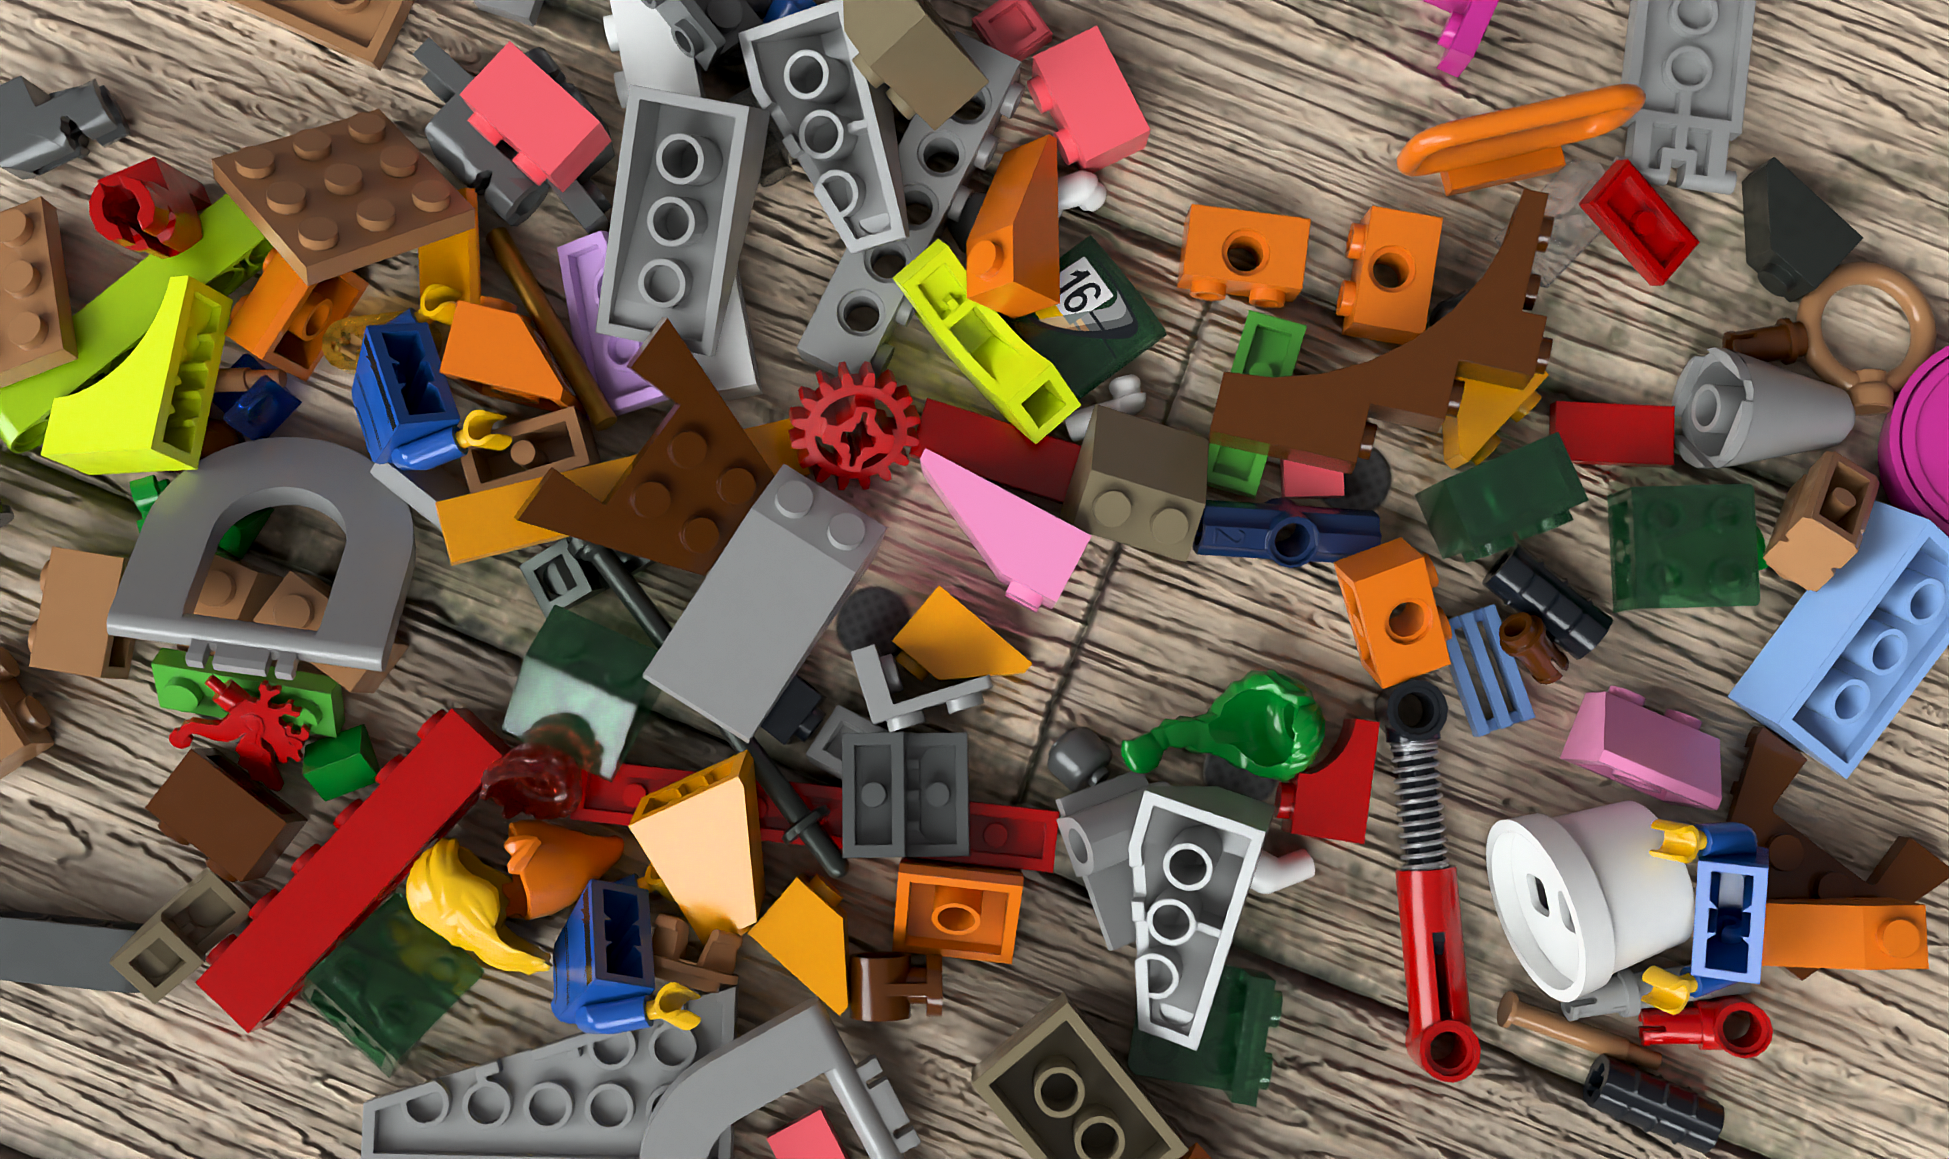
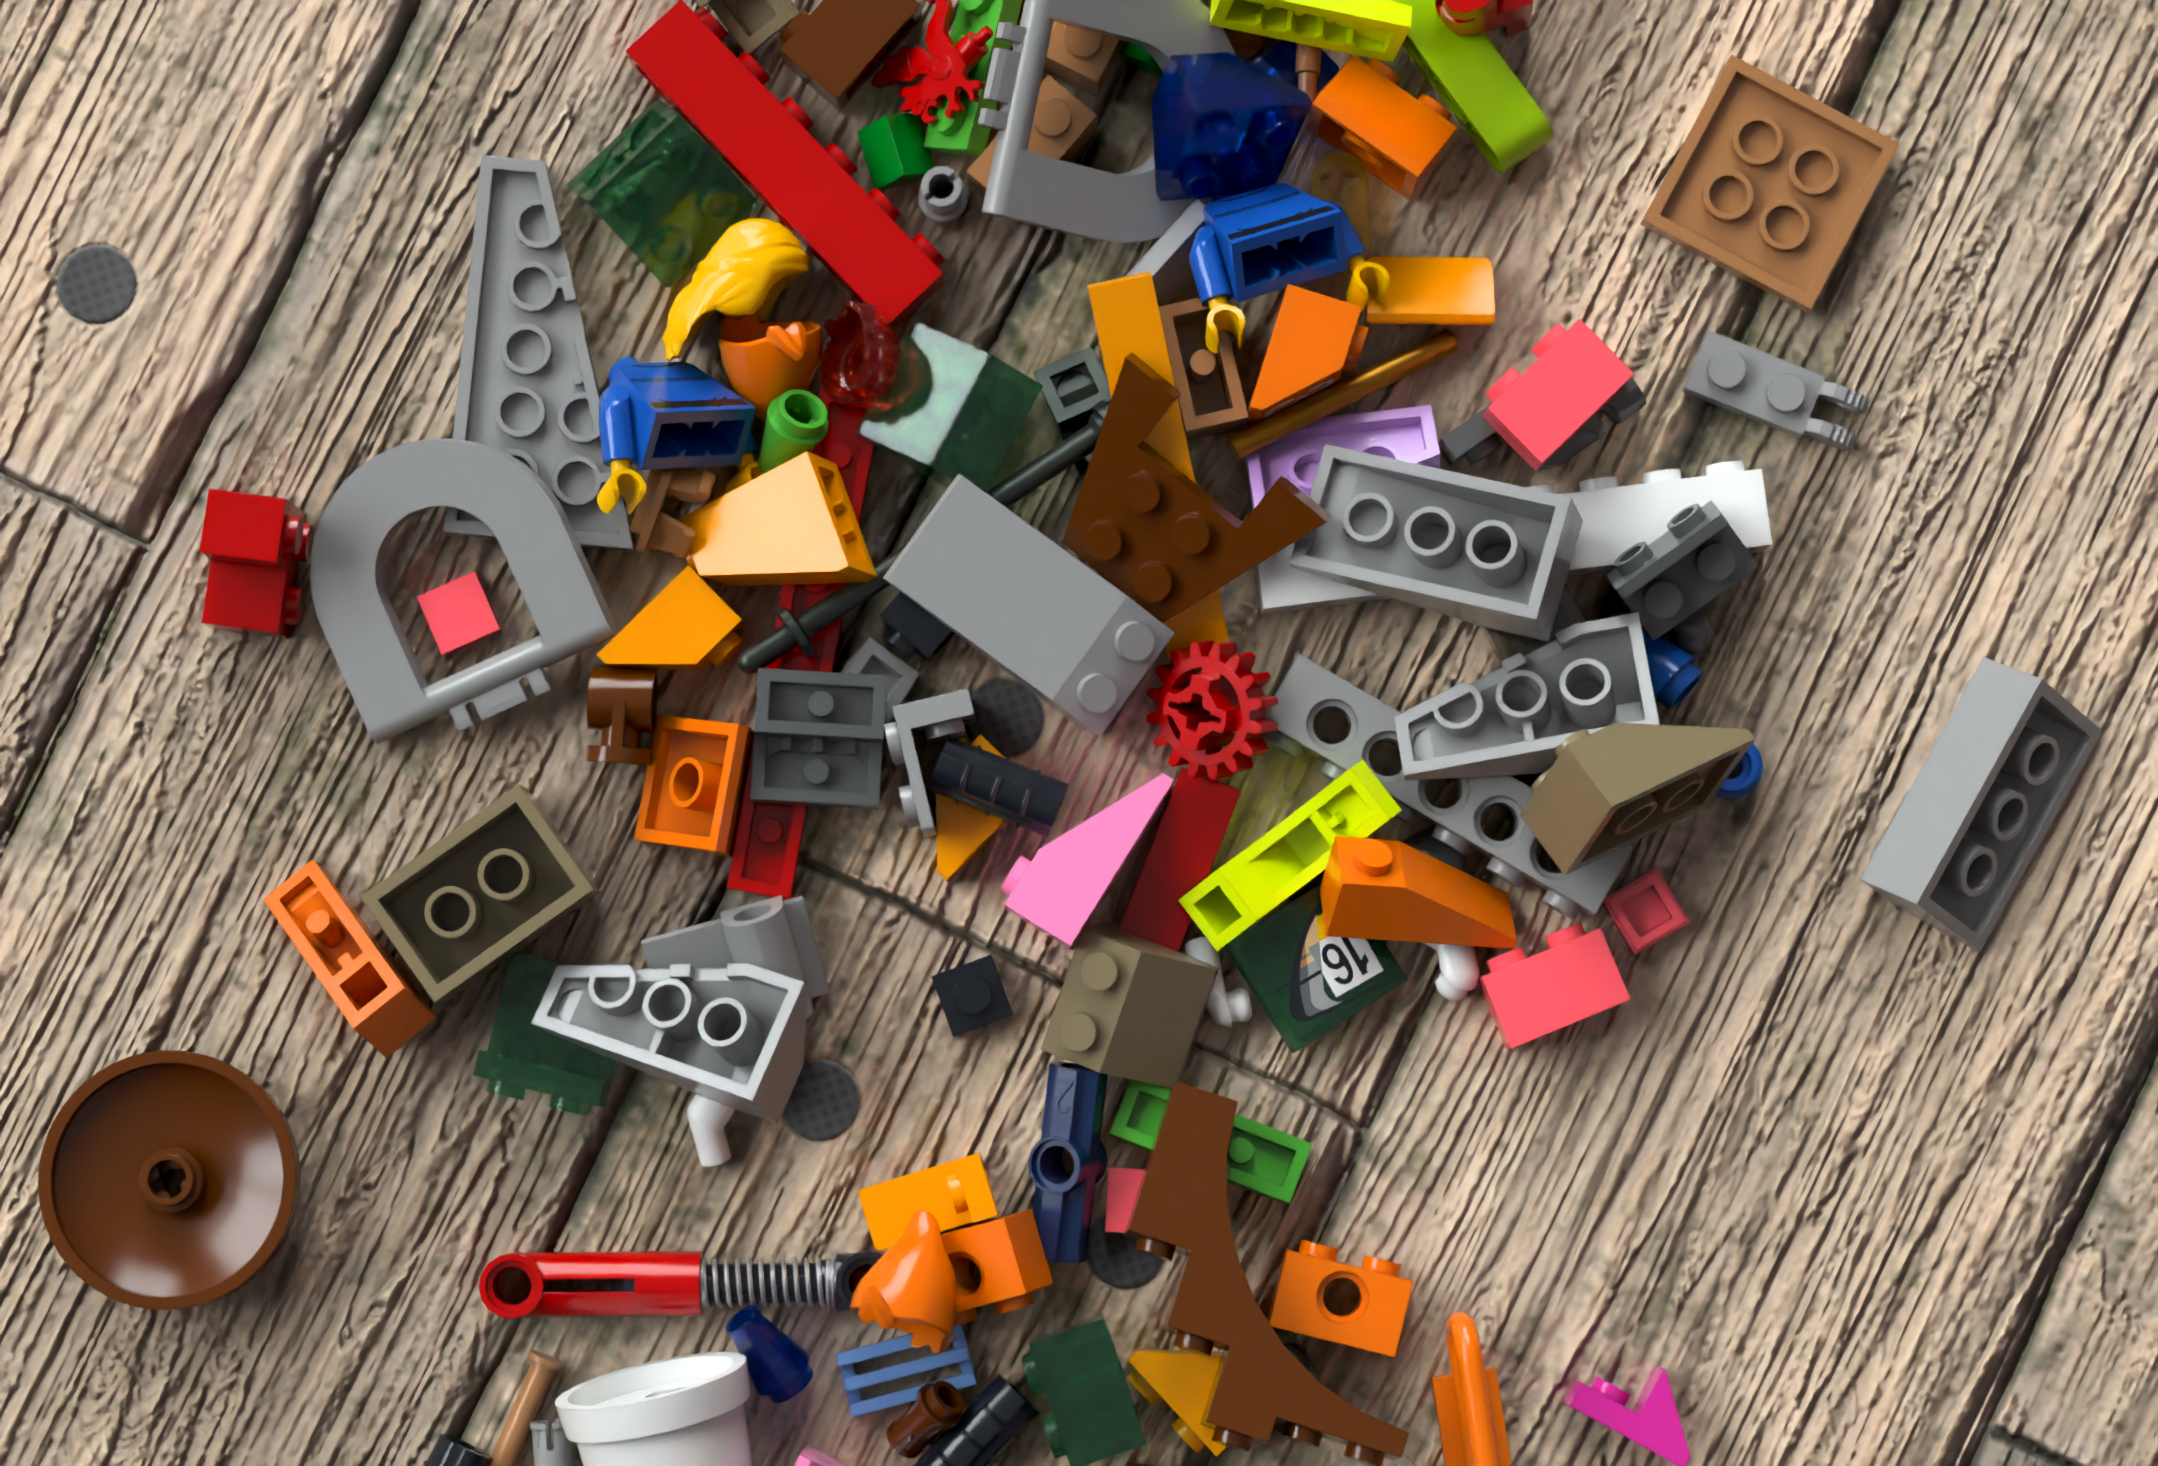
camera: 95 degrees right, 0 degrees up
medium nougat plate [212,109,475,286] -> none
dark grey plate [413,37,549,227] -> none
dark grey piece [1047,727,1113,792] -> none
green hair [1121,669,1326,782] -> none
orange brick [1176,204,1311,308] -> none
red arch [1274,719,1380,844] -> none
none -> clear blue cone [726,1306,813,1403]
none -> bright green cone [758,389,829,474]
none -> orange hat [850,1209,957,1353]
none -> light orange bracket [859,1152,999,1250]
none -> light grey pin [918,166,968,223]
none -> black axle [928,736,1069,838]
none -> black plate [931,955,1013,1037]
none -> clear blue slope [1152,52,1312,201]

